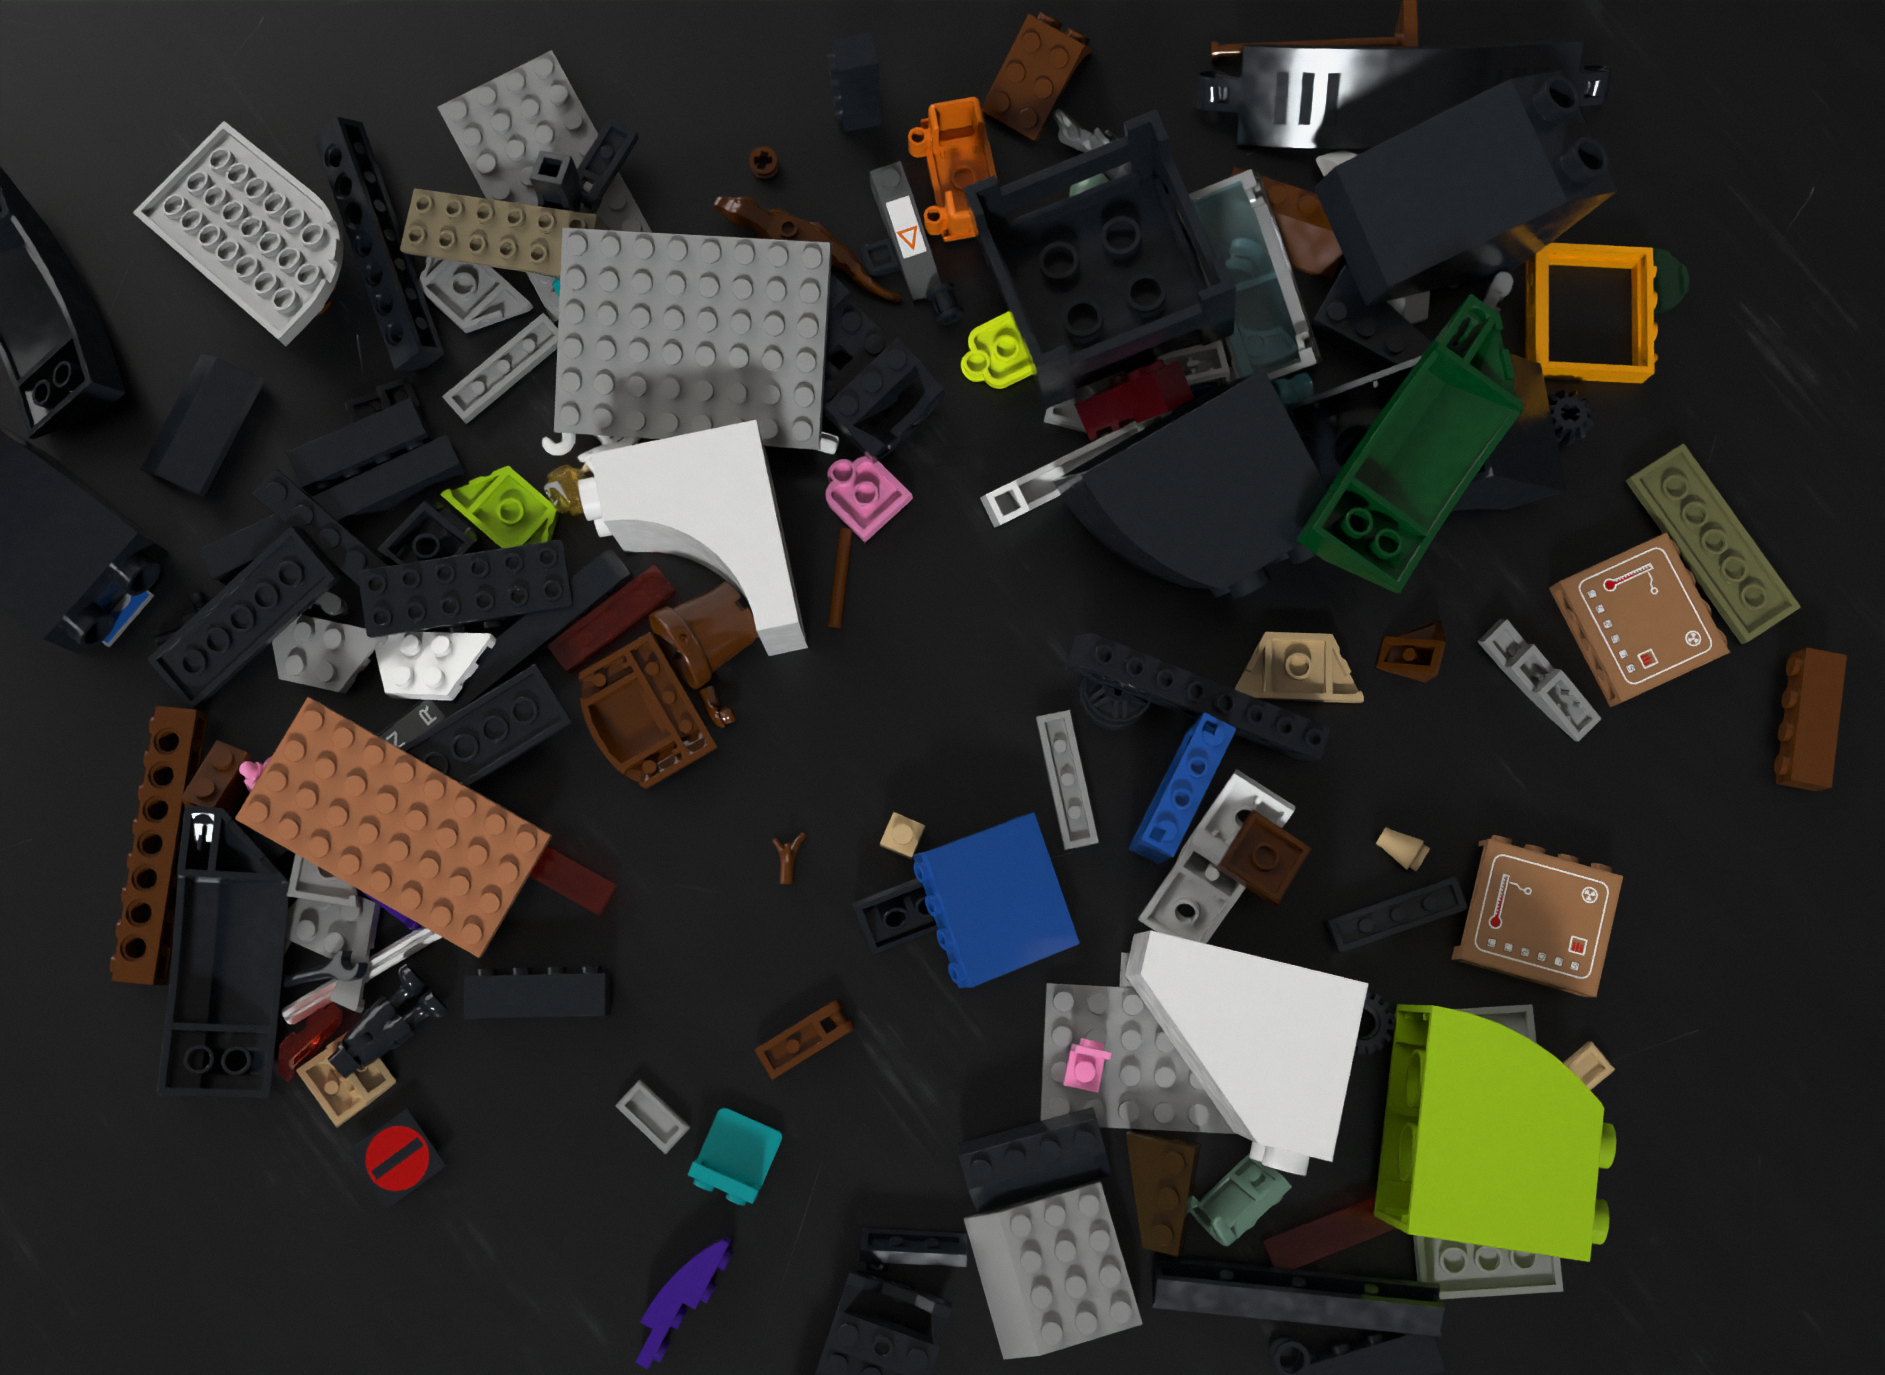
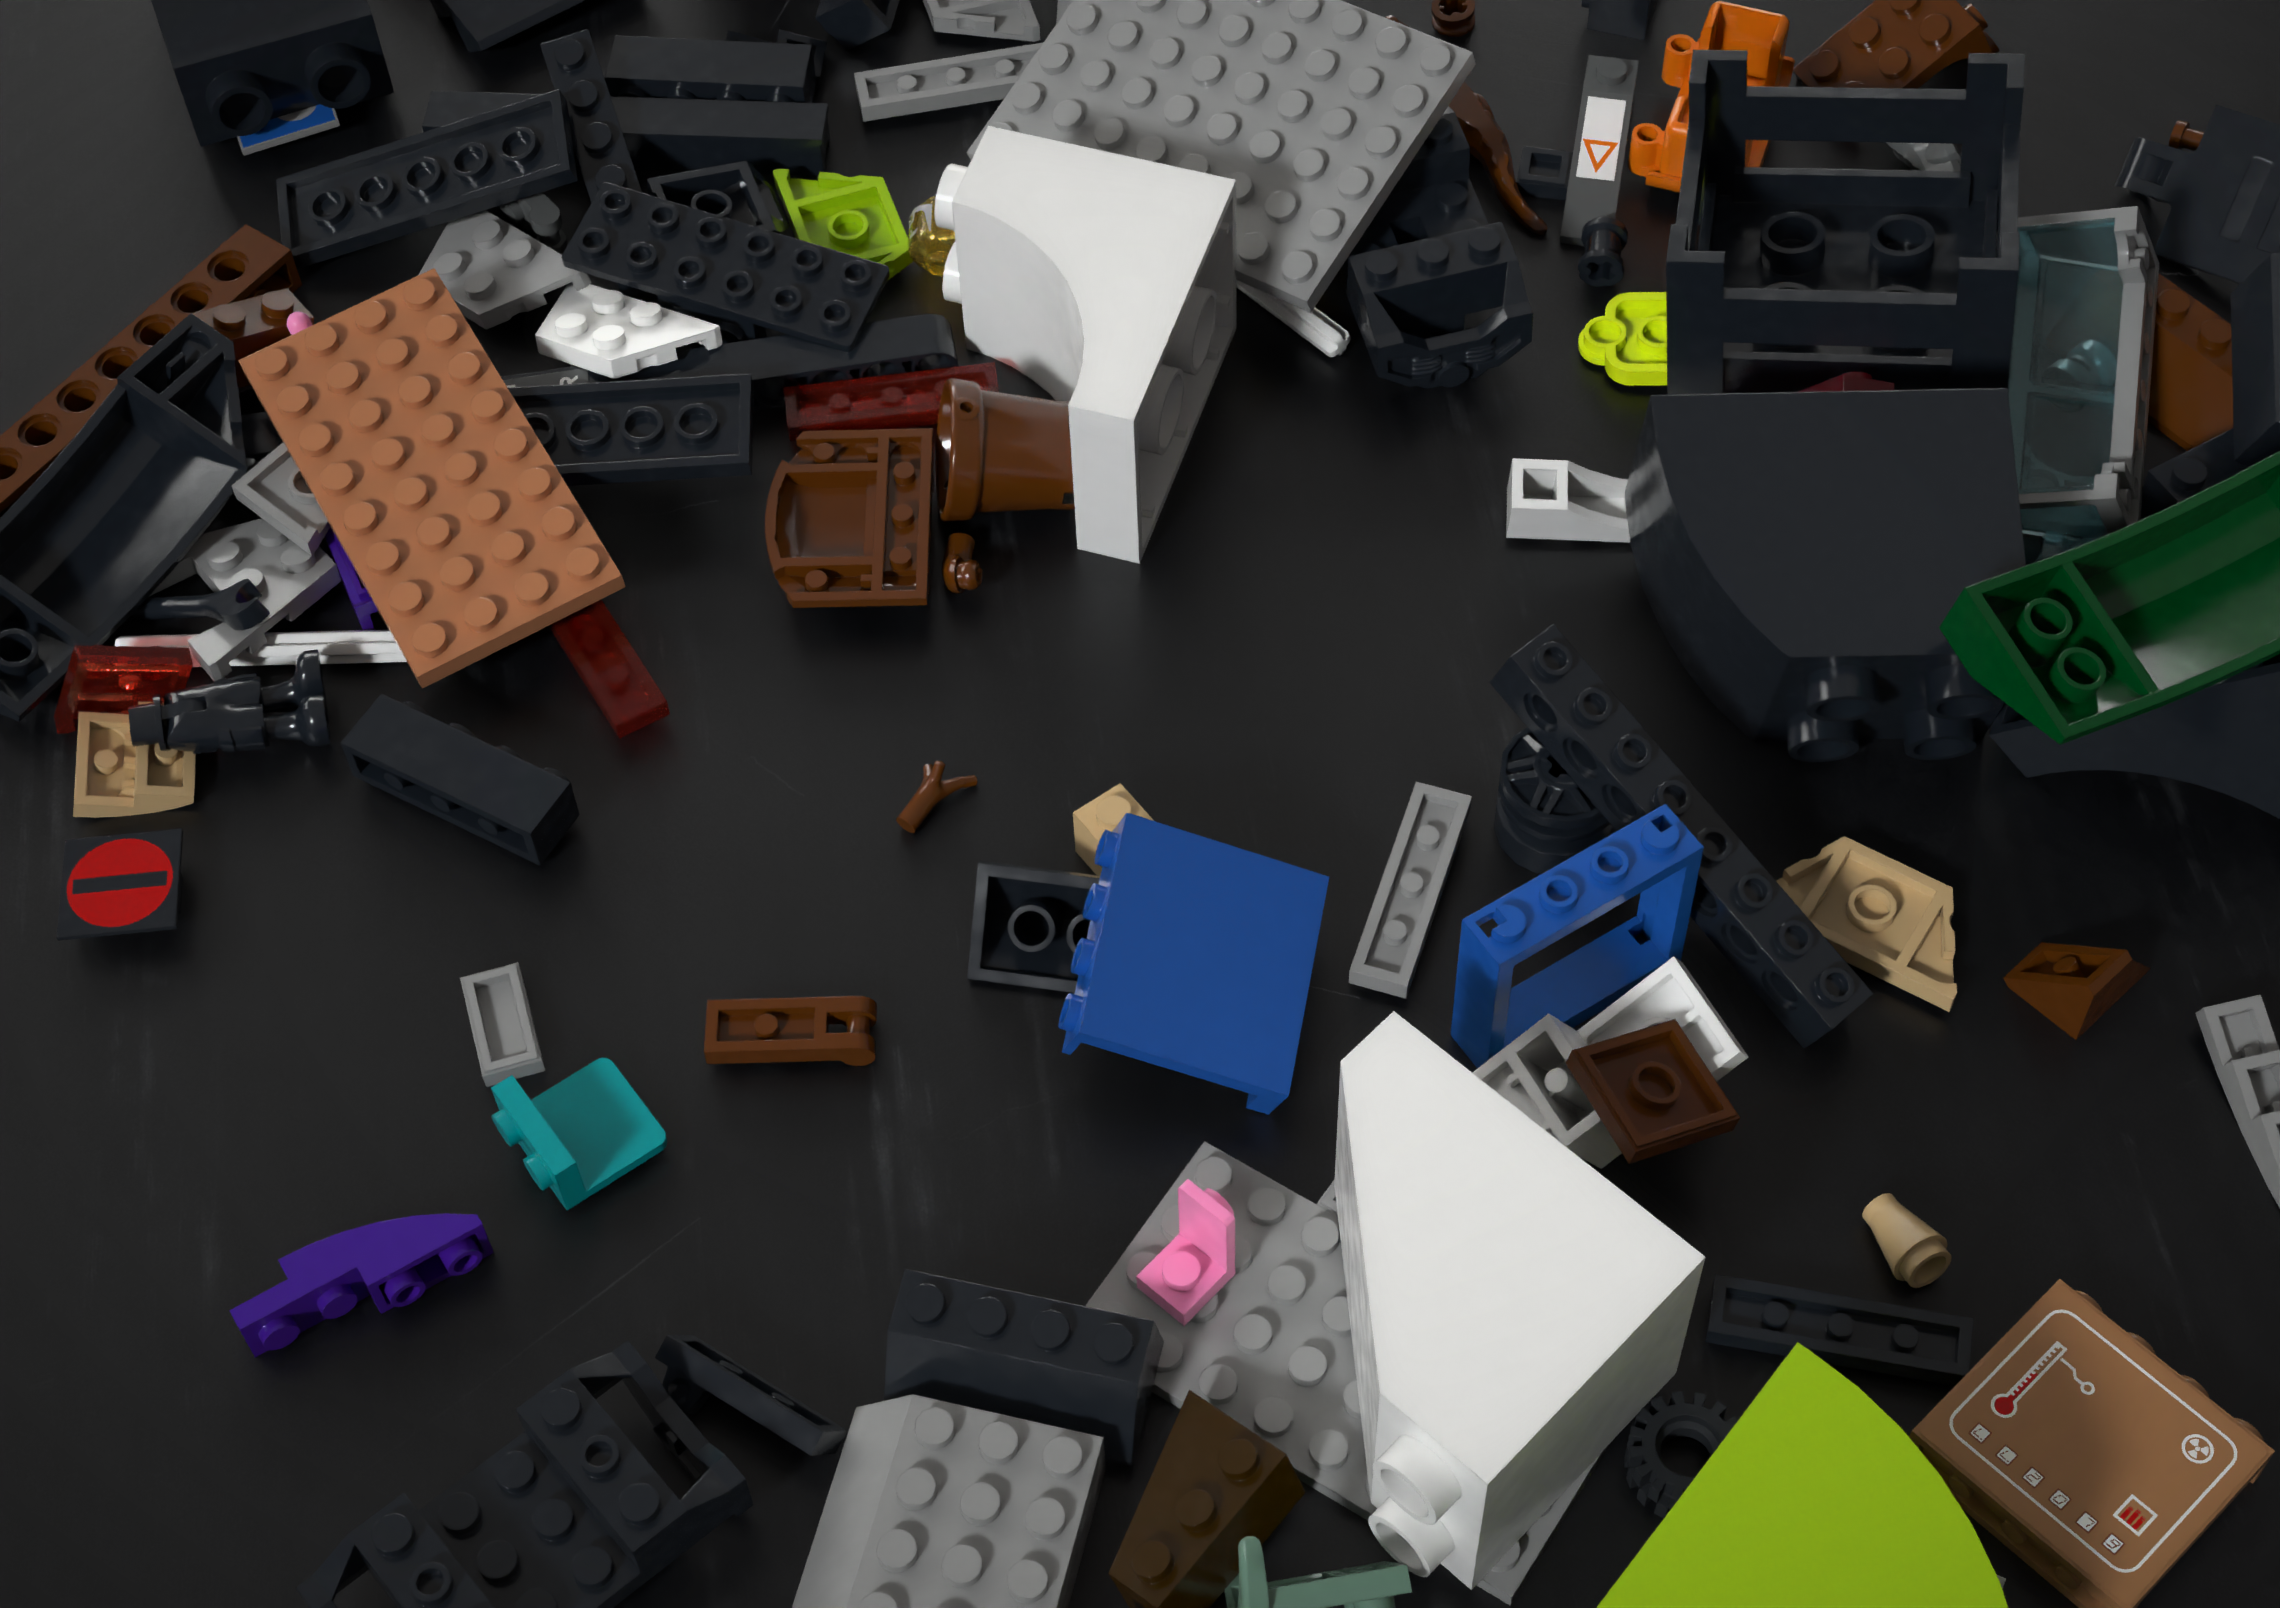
camera: 35 degrees right, 25 degrees down
bright pink plate [825,456,913,542] -> none
reddish brown bar [828,528,853,628] -> none

